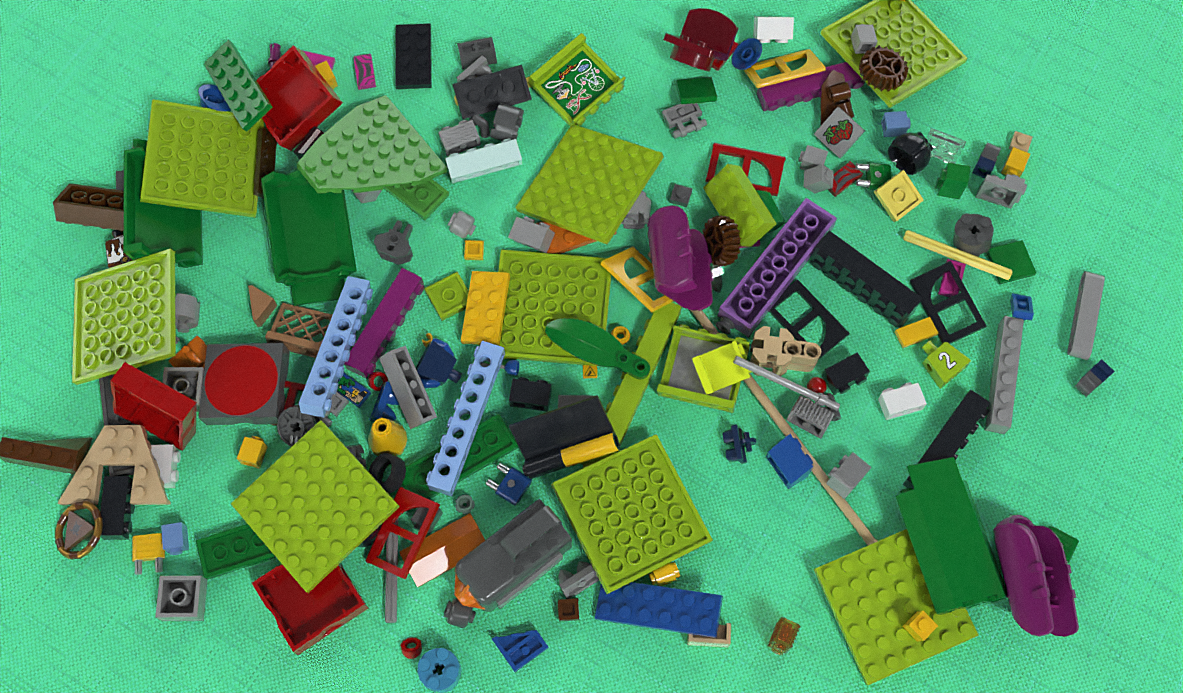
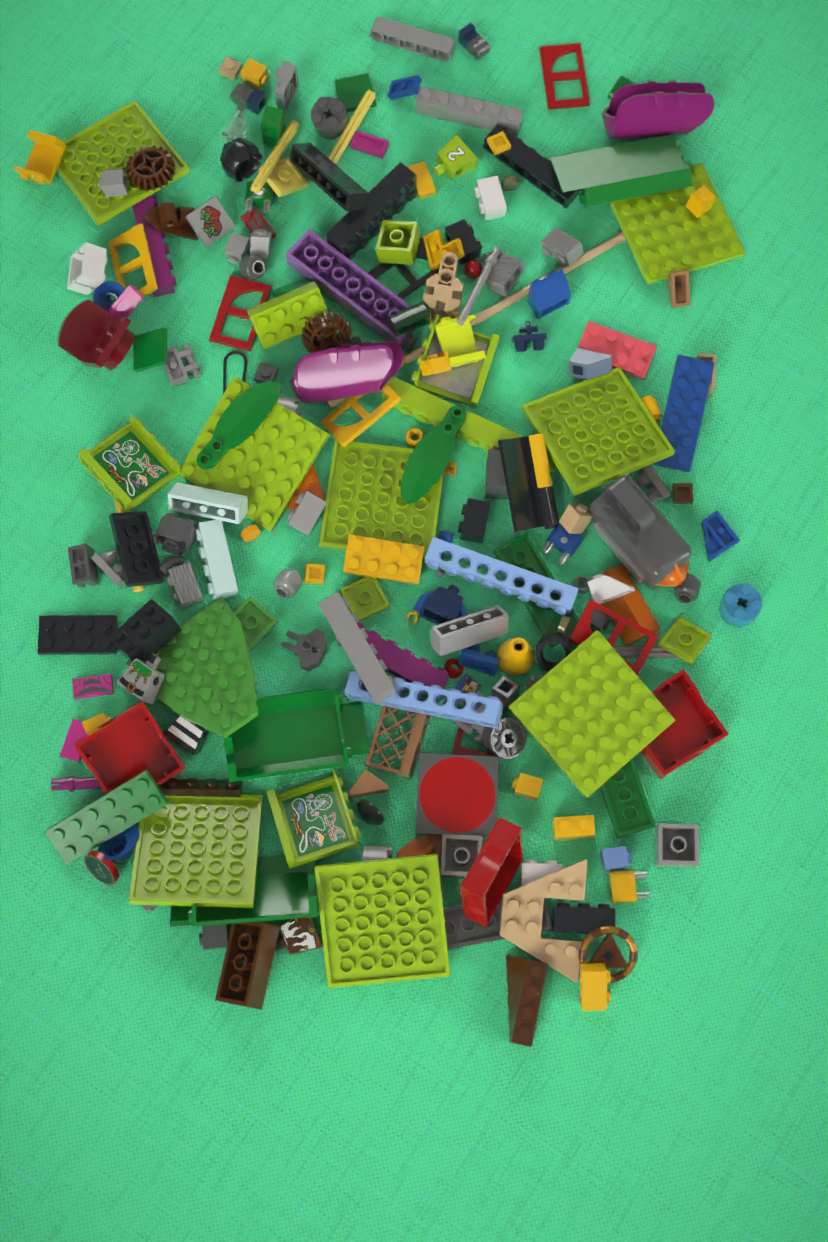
camera: 90 degrees left, 5 degrees up
red piece [401,637,422,659] -> none
clear orange brick [768,617,800,655] -> none
medium blue brick [881,111,911,137] -> none
black window [909,261,986,344] -> none
none -> tile [84,850,119,885]
none -> tile [107,285,145,317]
none -> black brick [108,599,182,663]
none -> light grey torso [116,653,164,704]
none -> light aqua brick [168,482,248,524]
none -> green plant [197,381,281,470]
none -> black piece [223,351,247,394]
none -> dark grey head [239,254,266,279]
none -> light orange tile [241,525,261,542]
none -> light yellow axle [250,120,300,193]
none -> panel [266,769,361,868]
none -> black brick [290,143,368,211]
none -> light grey brick [318,592,397,705]
none -> black hat [357,799,385,825]
none -> lime brick [375,220,421,265]
none -> dark green brick [387,302,430,337]
none -> yellow brick [420,352,451,376]
none -> yellow tile [423,230,465,270]
none -> yellow tile [487,131,511,155]
none -> dark grey brick [492,676,520,711]
none -> olive tile [501,176,520,191]
none -> red window [539,43,590,110]
none -> yellow brick [551,815,596,841]
none -> olive tile [557,616,570,636]
none -> tan brick [559,503,593,534]
none -> sand blue slope [569,348,612,379]
none -> coral plate [578,321,657,380]
none -> yellow brick [580,963,611,1011]
none -> white slope [587,574,635,605]
none -> lime tile [658,616,712,665]
none -> medium nougat slope [666,269,690,308]

